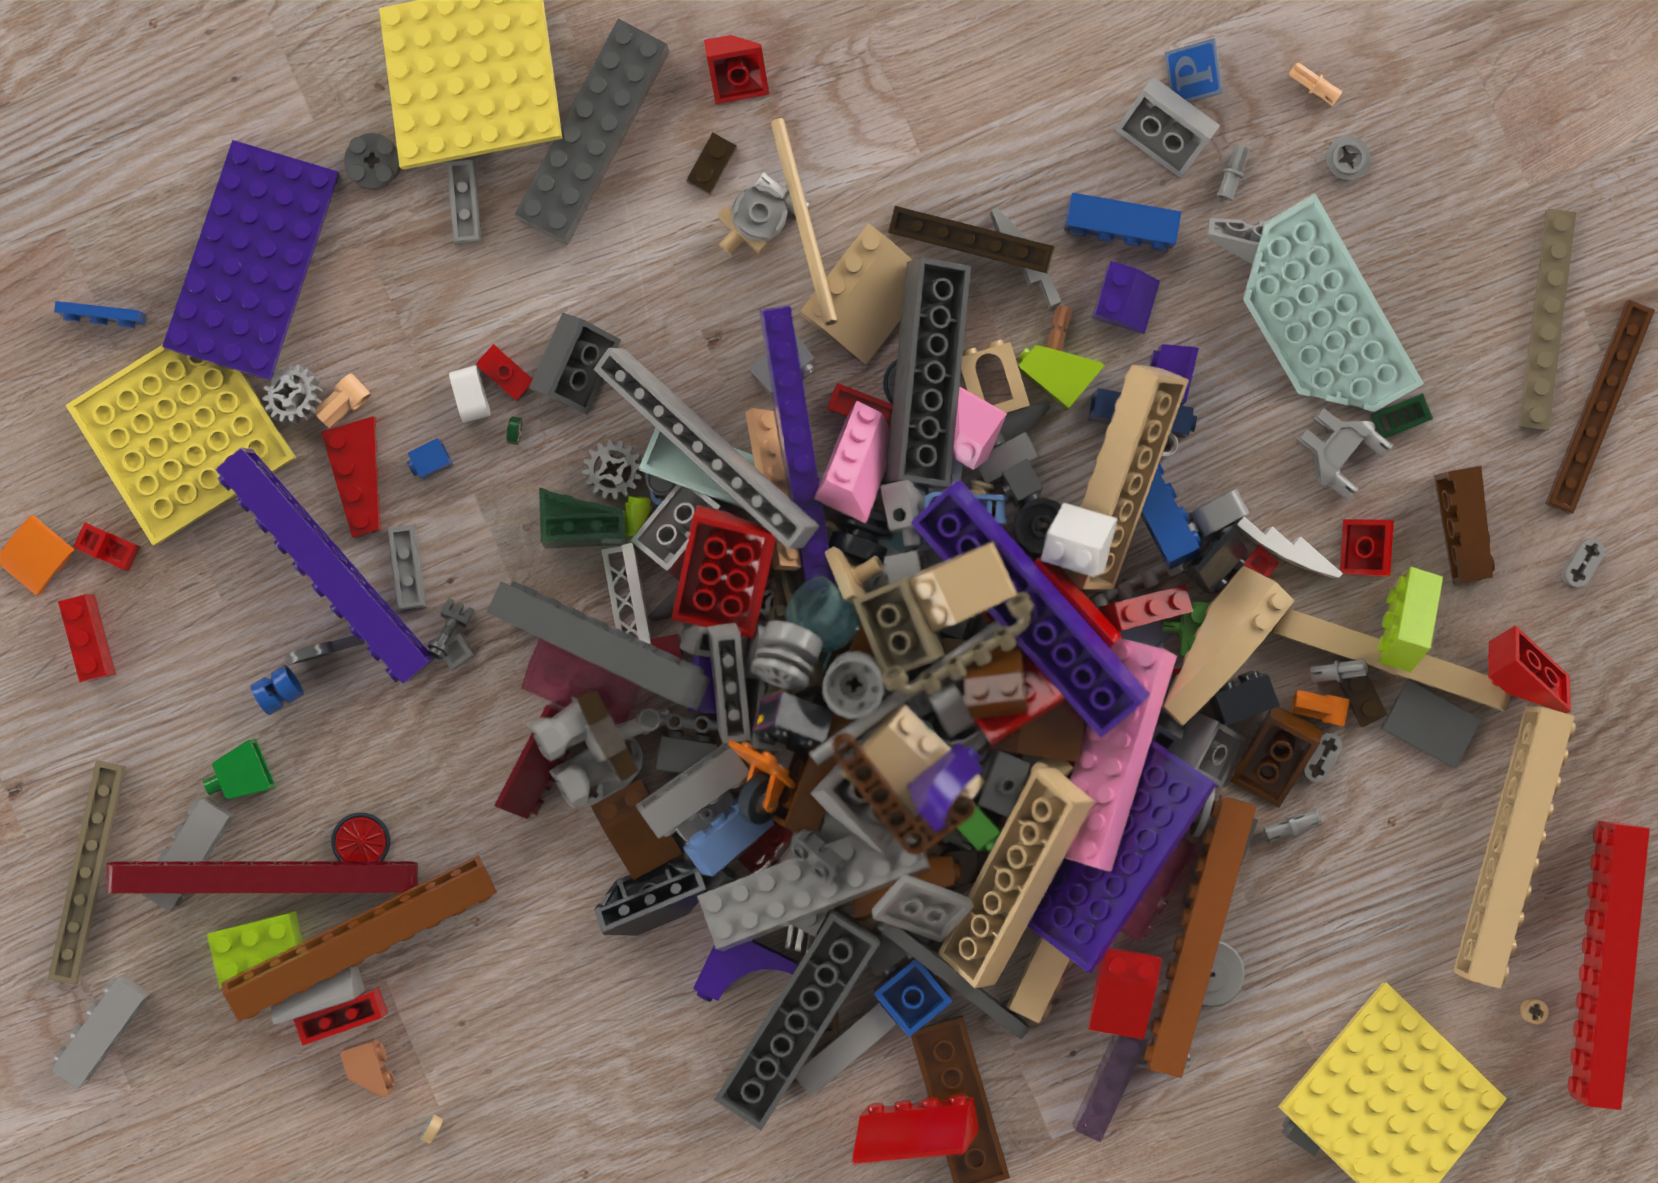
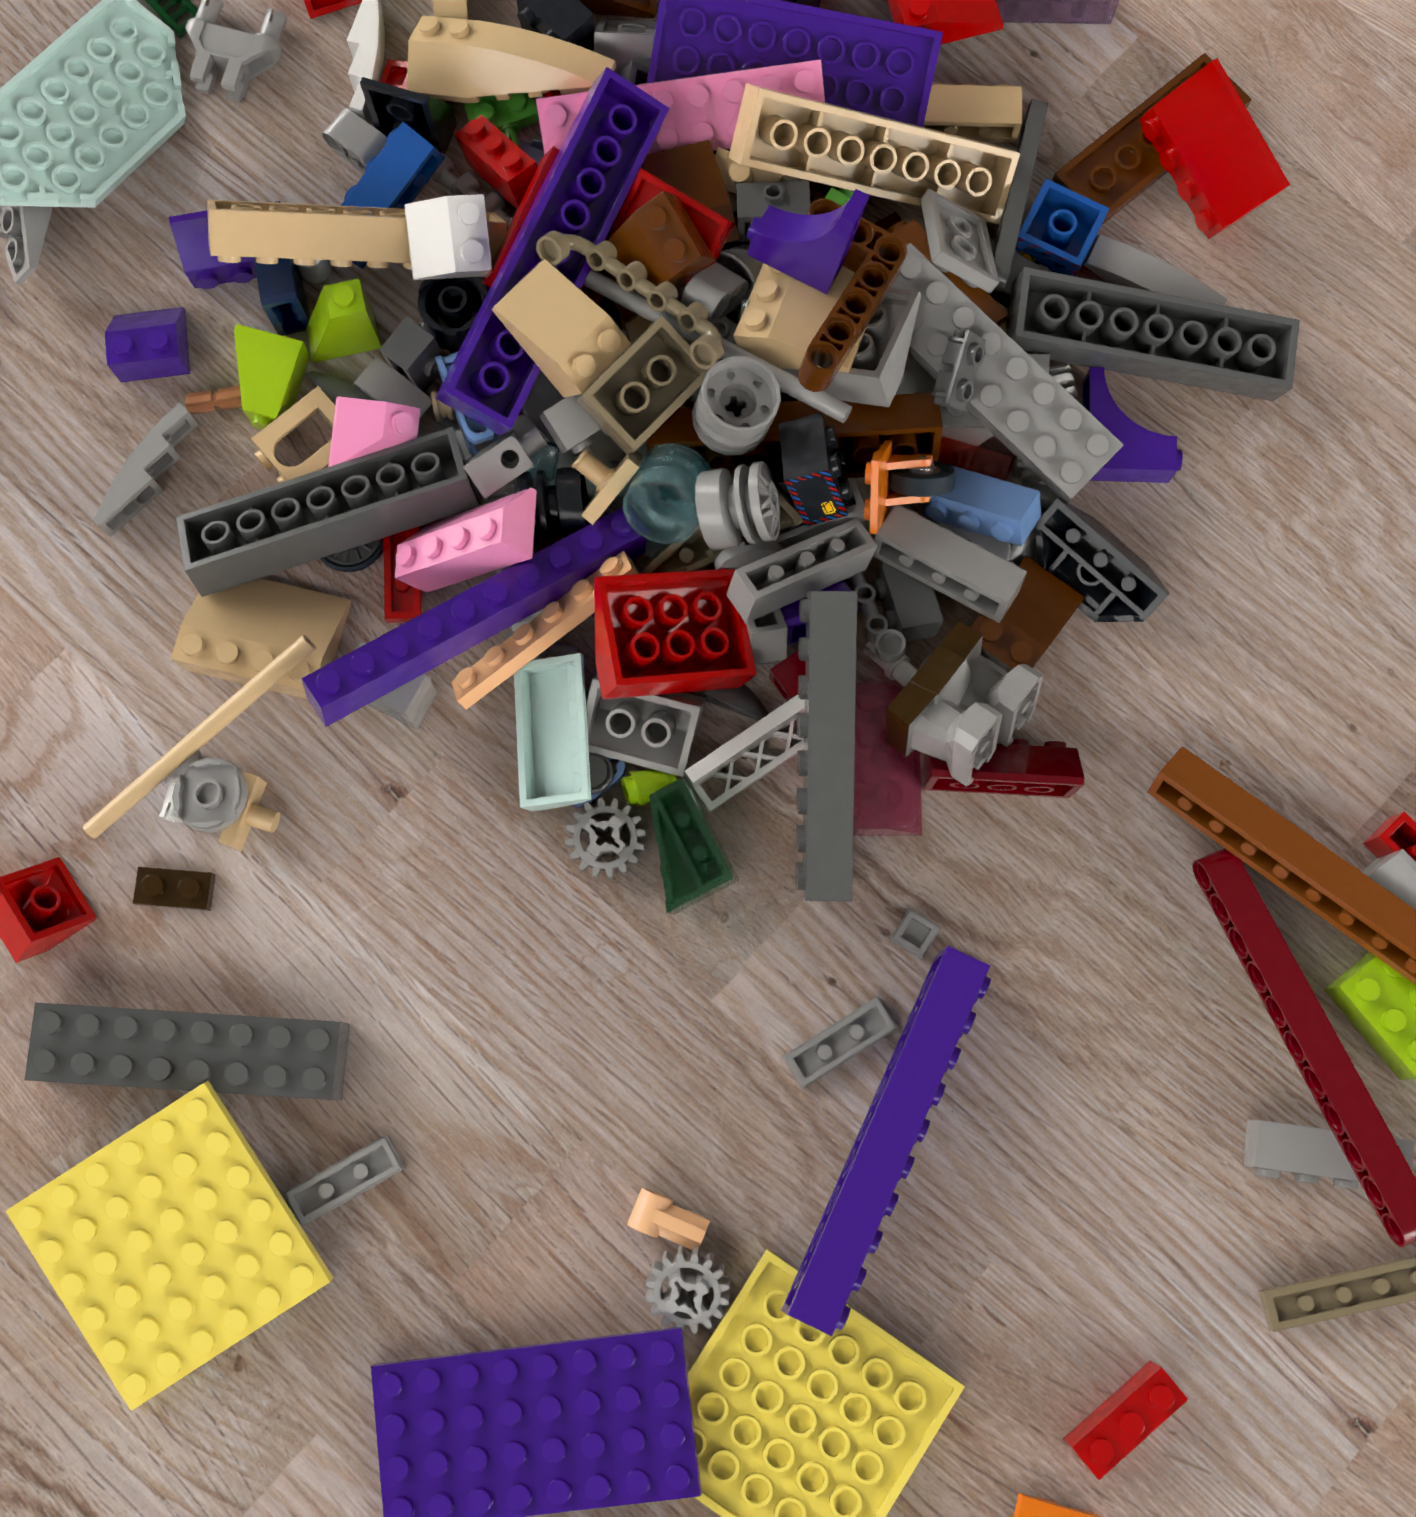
camera: 110 degrees left, 10 degrees down
red slope [73,522,140,571] -> none
green torso [203,739,276,799] -> none
blue wheel [251,665,304,715] -> none
dark grey piece [285,635,365,665] -> none
red wing [321,416,381,538] -> none
red wheel [331,812,390,861] -> none
dark grey plate [344,133,400,190] -> none
blue brick [407,438,454,480] -> none
dark grey hinge [427,598,474,660] -> none
white beam [449,365,491,423] -> none
red plate [475,344,533,402] -> none
dark green tile [506,416,523,445] -> none
dark grey slope [529,312,621,415] -> none
light grey brick [594,347,819,549] -> none
dark brown tile [888,206,1055,274] -> none
blue brick [1064,192,1182,251] -> none
none -> lime slope [306,278,382,363]

